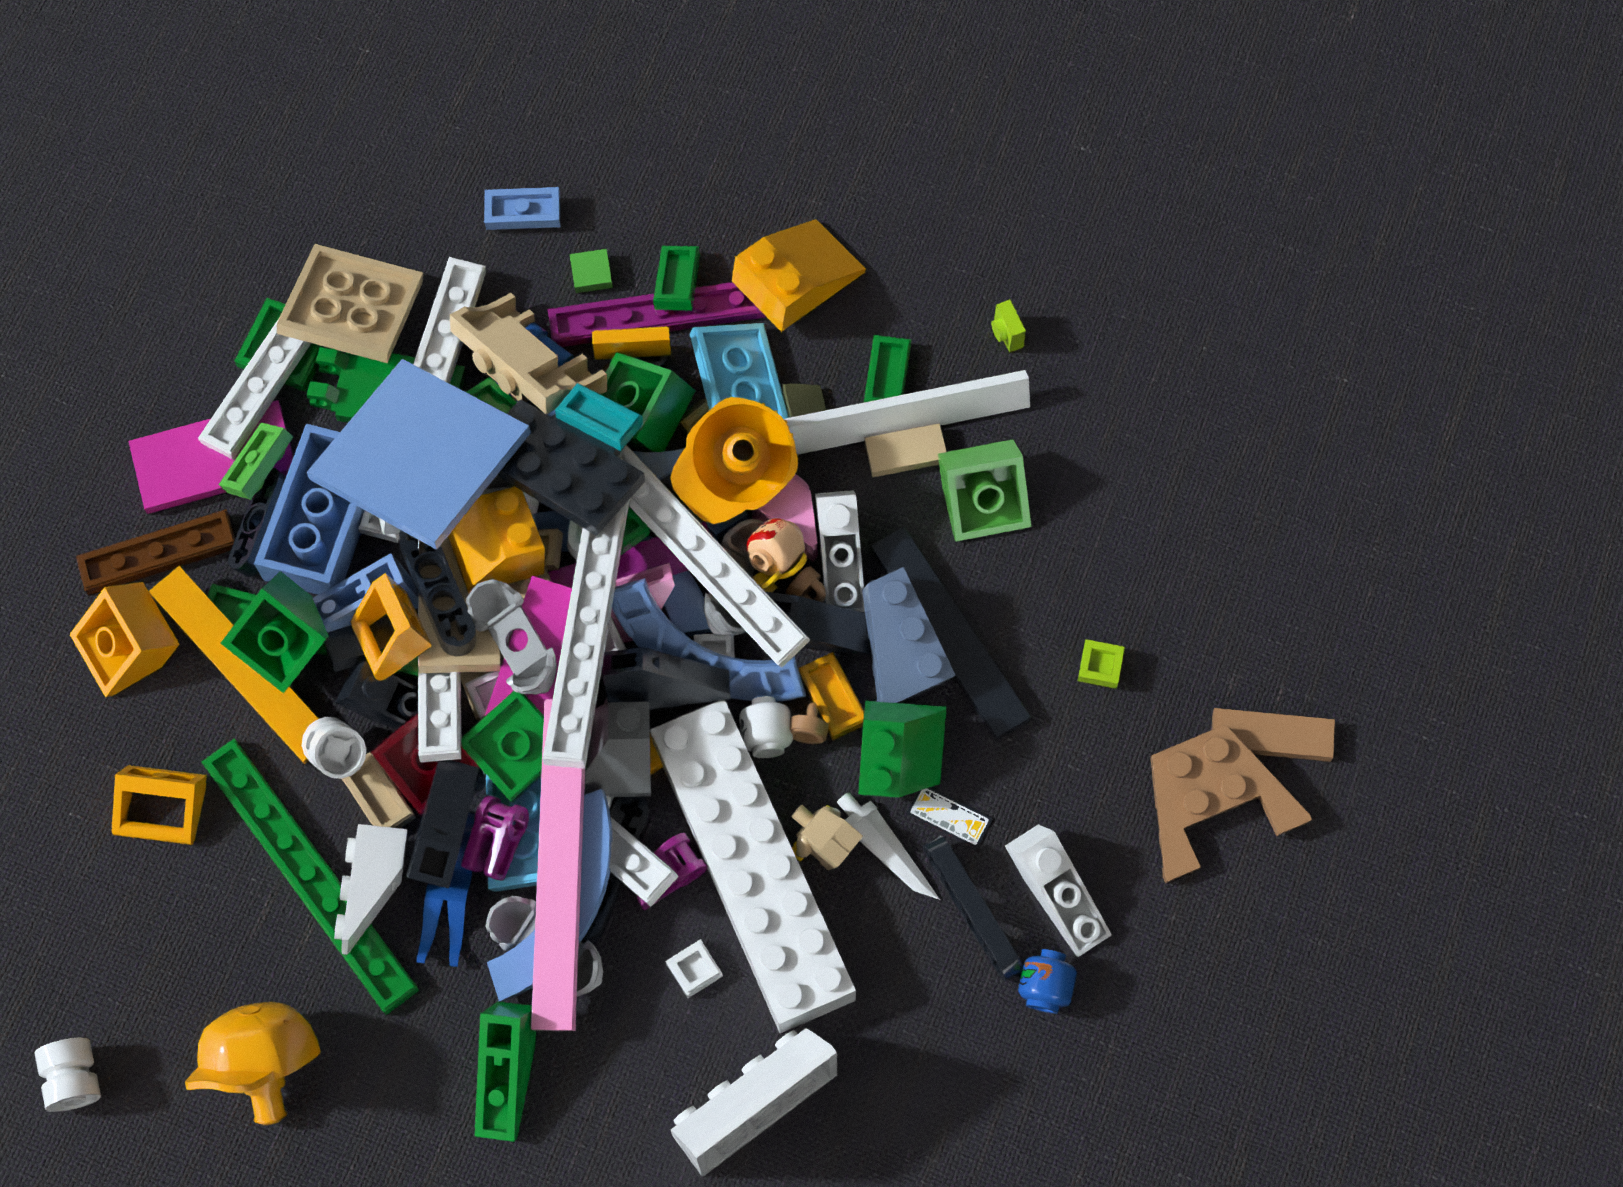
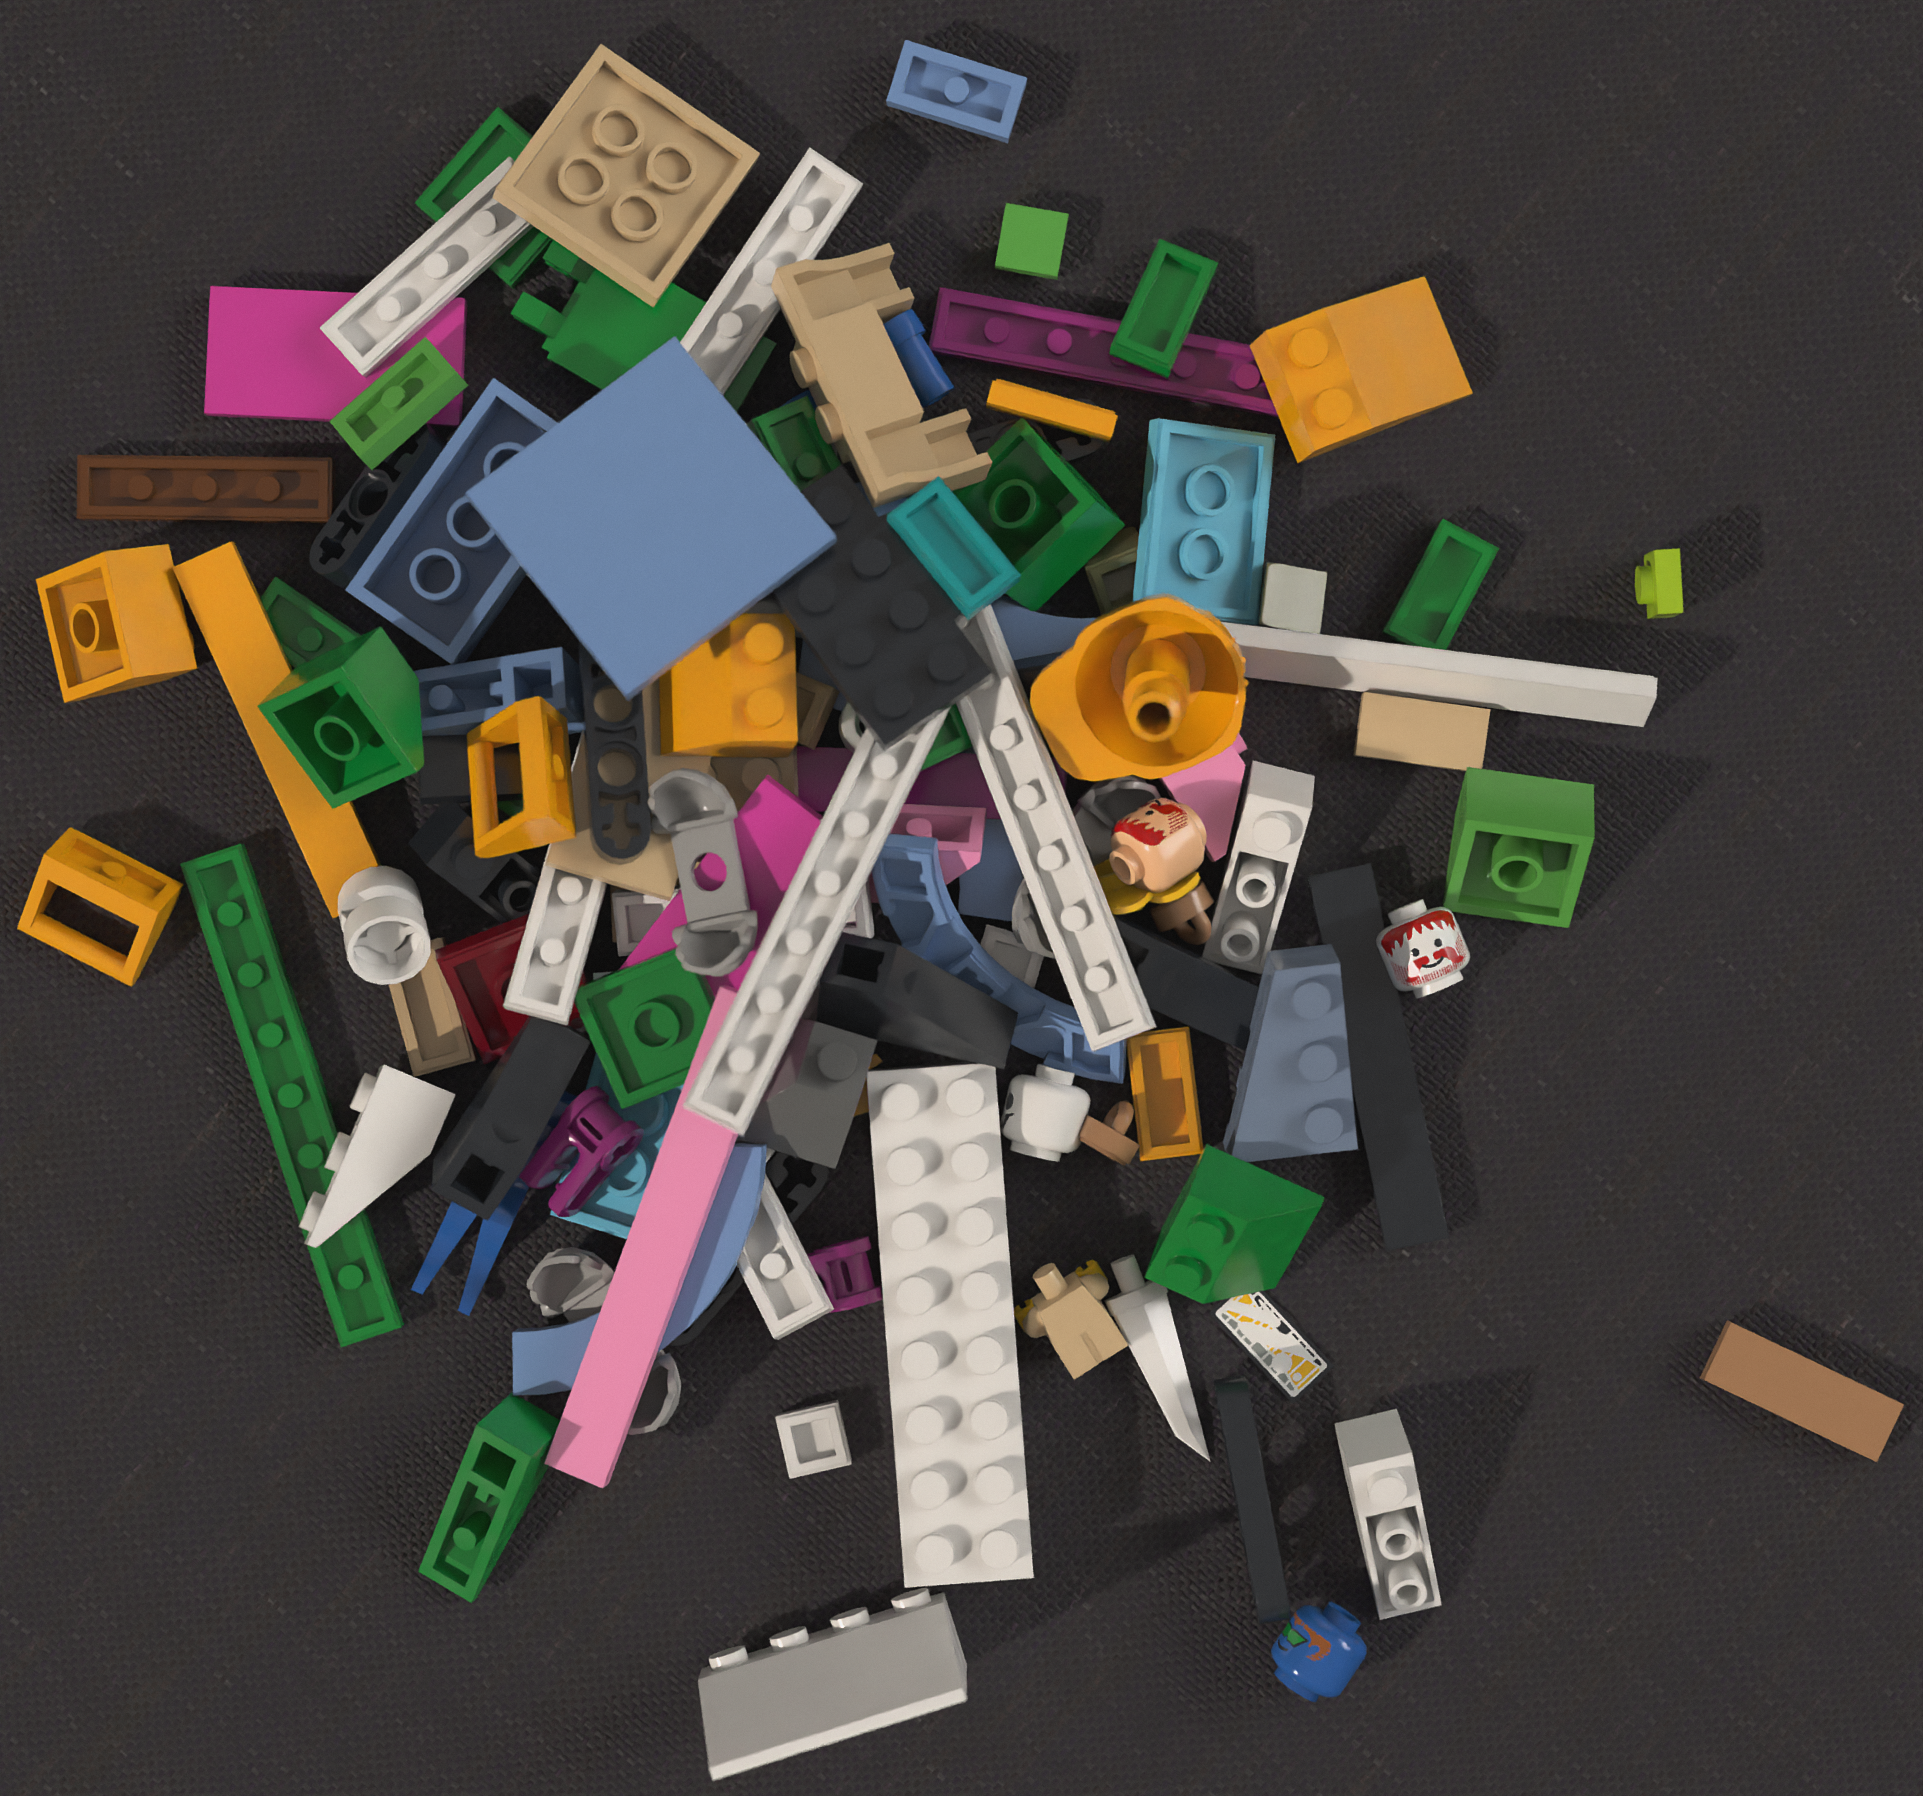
camera: 20 degrees right, 20 degrees up
light orange piece [185,1002,321,1125] -> none
lime plate [1078,639,1125,689] -> none
medium nougat wing [1150,724,1312,883] -> none
none -> white head [1376,899,1470,999]

